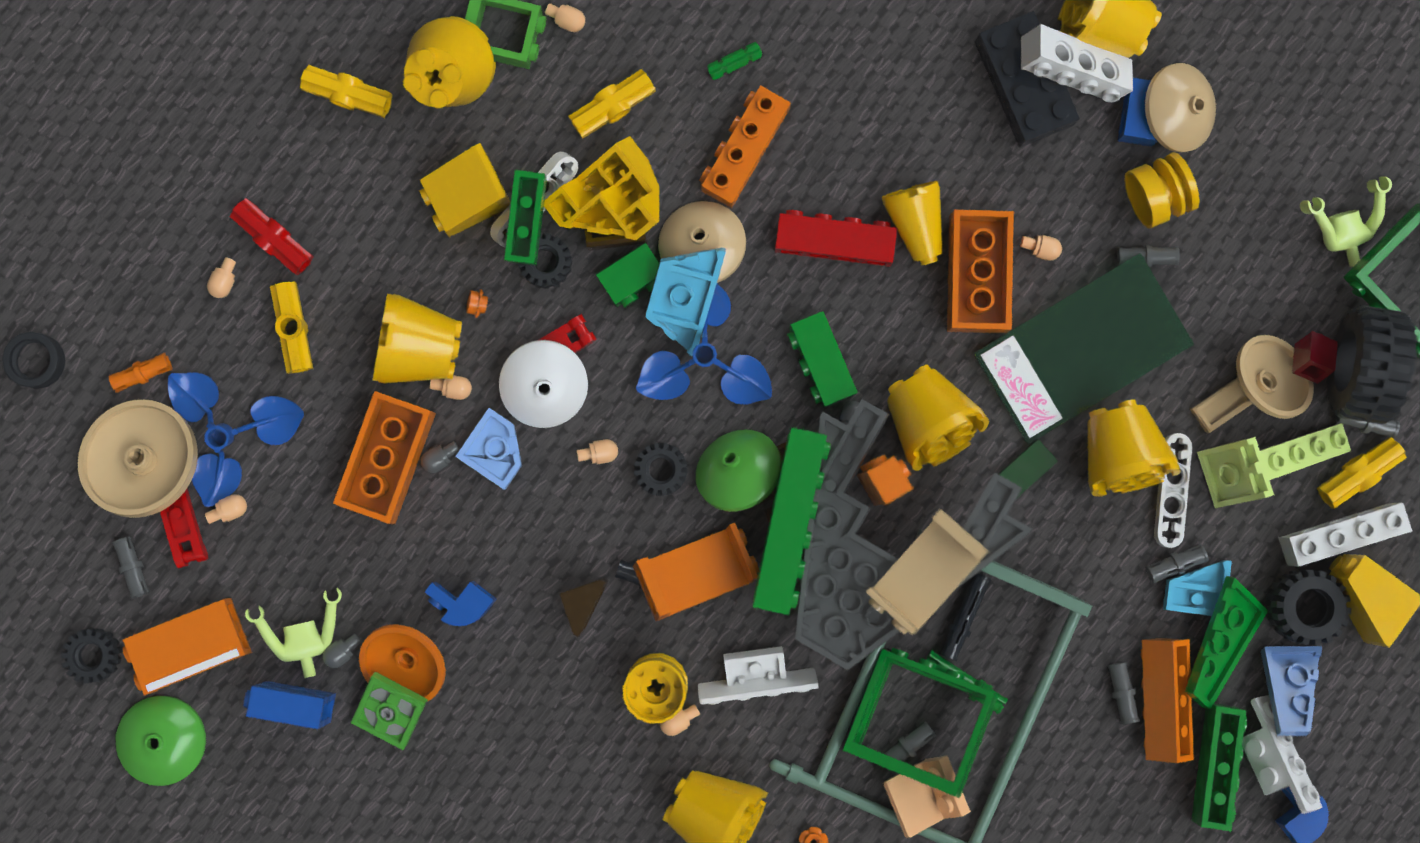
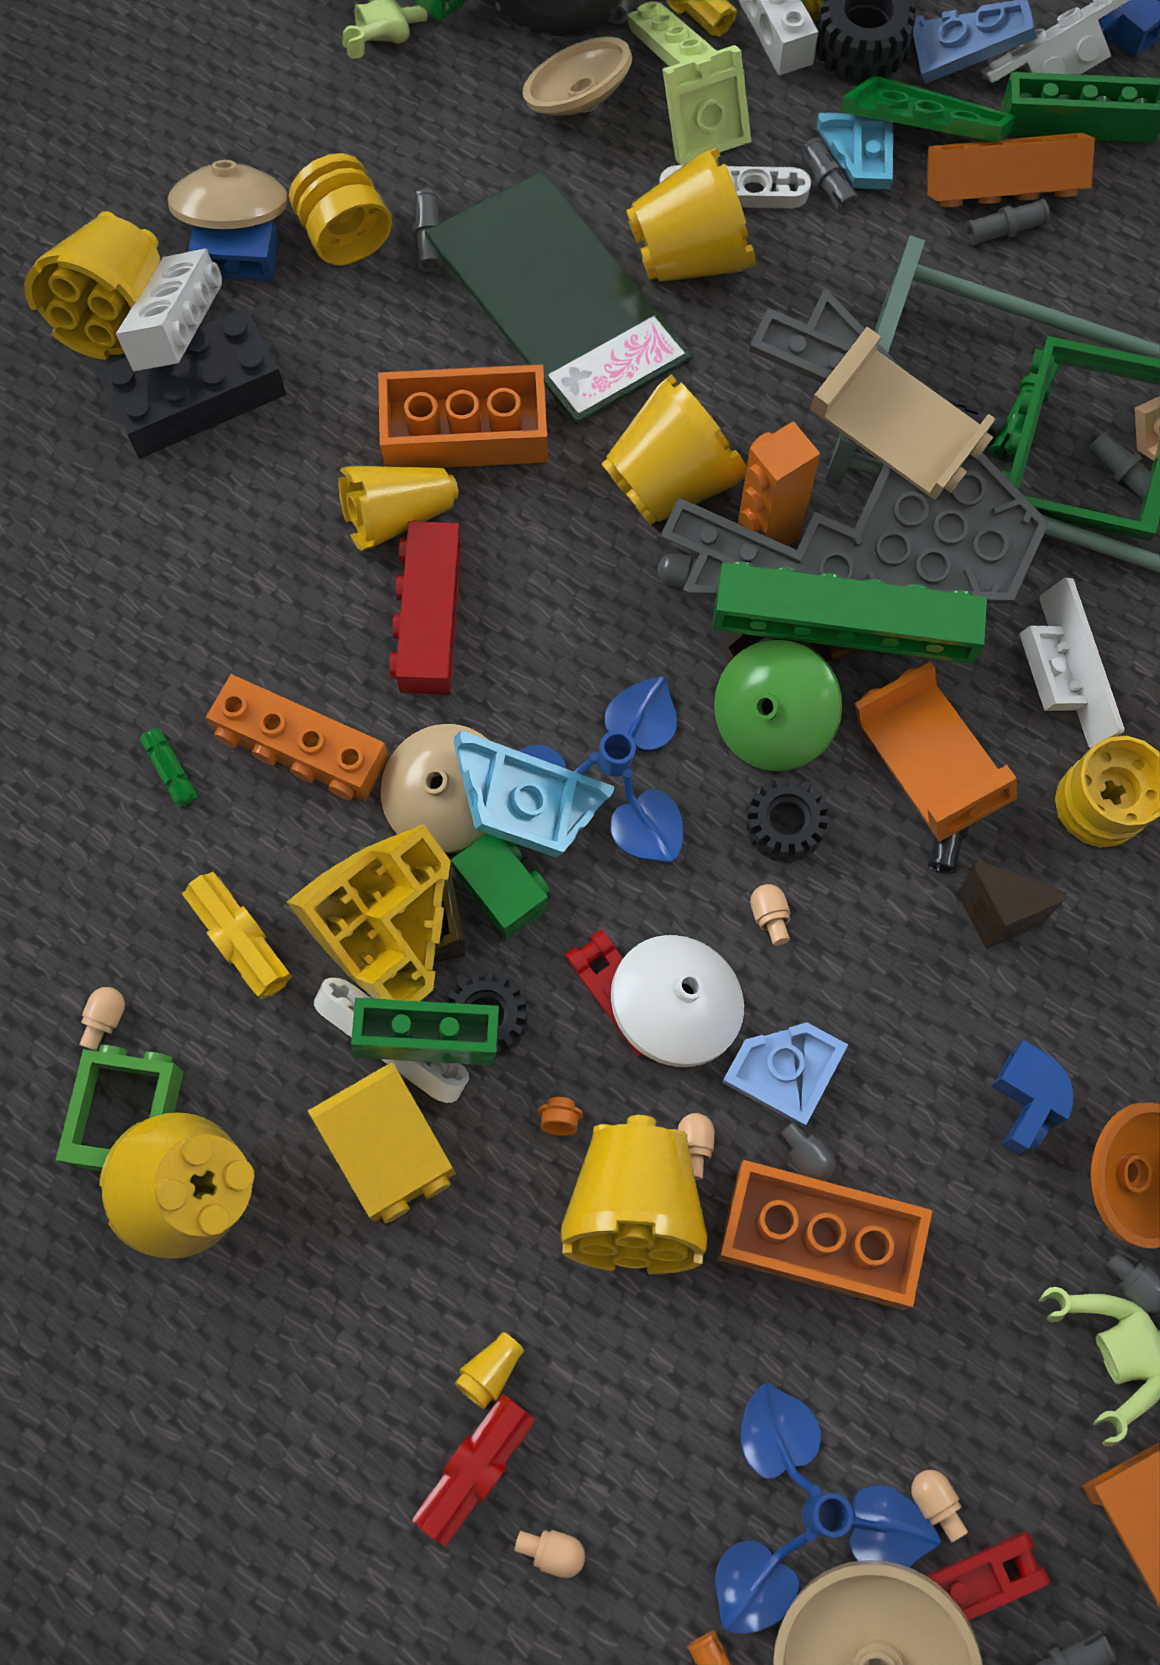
camera: 90 degrees left, 15 degrees down
yellow piece [270,281,313,374] -> none
yellow piece [300,65,393,118] -> none
green brick [787,311,858,408] -> none
dark green tile [998,439,1058,498] -> none
light nougat cylinder [1020,235,1062,261] -> none
tan tile [1190,377,1253,434] -> none
dark red brick [1292,331,1338,384] -> none
none -> yellow cone [455,1332,524,1409]

